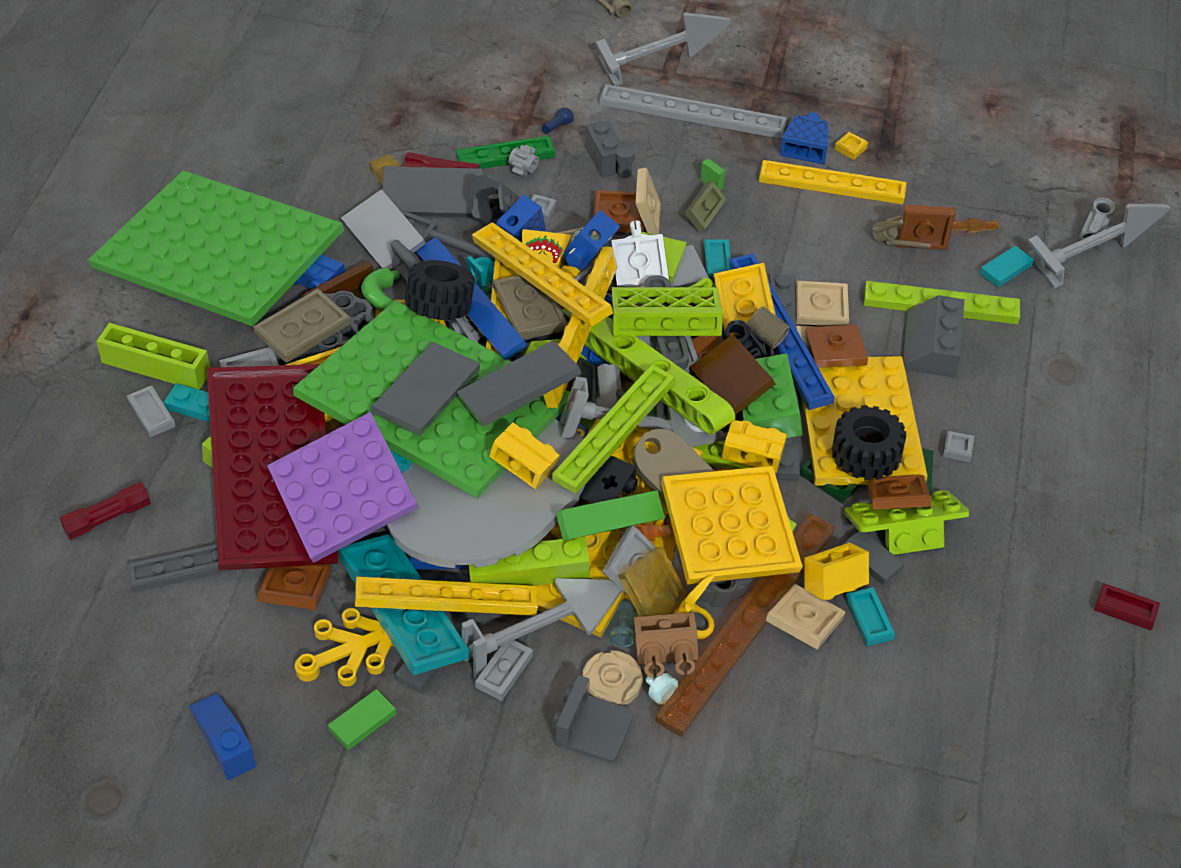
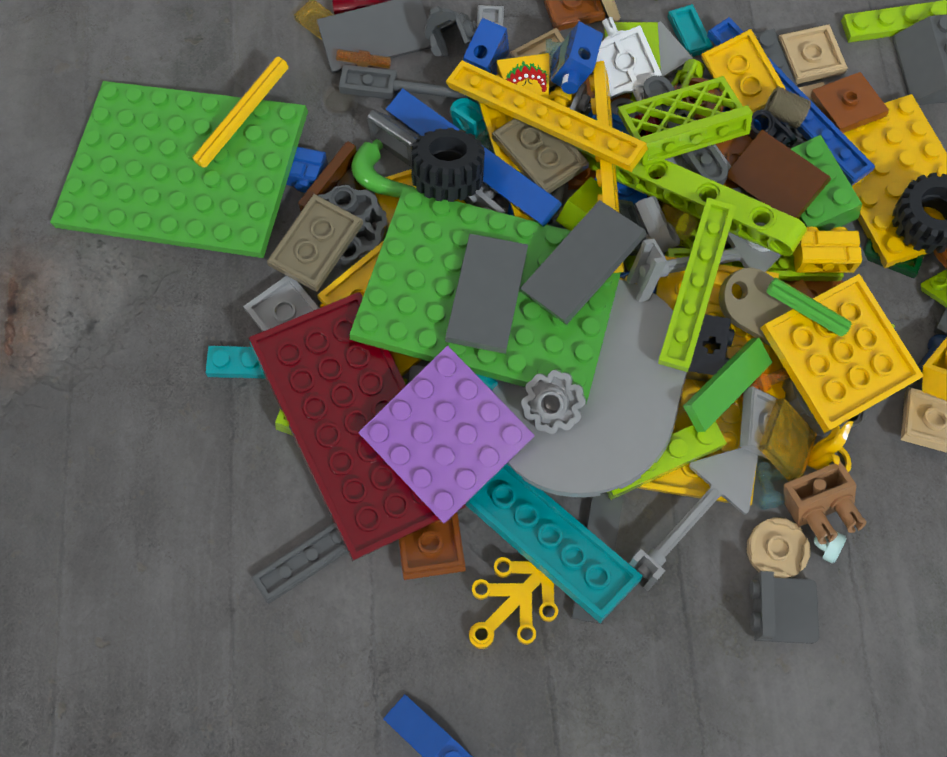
camera: 15 degrees left, 20 degrees up
dark red axle [59,481,151,540] -> none
lime brick [96,323,210,390] -> none
light grey tile [127,385,176,438] -> none
bright green tile [328,689,397,750] -> none
light grey tile [341,189,426,270] -> none
yellow plate [355,577,538,615] -> none
light grey plate [475,640,533,701] -> none
yellow brick [489,423,560,490] -> none
clear orange plate [655,513,835,737] -> none
none -> yellow axle [193,57,289,168]
none -> clear orange bar [336,49,391,69]
none -> light grey plant [521,369,586,434]
none -> bright green axle [766,278,852,336]

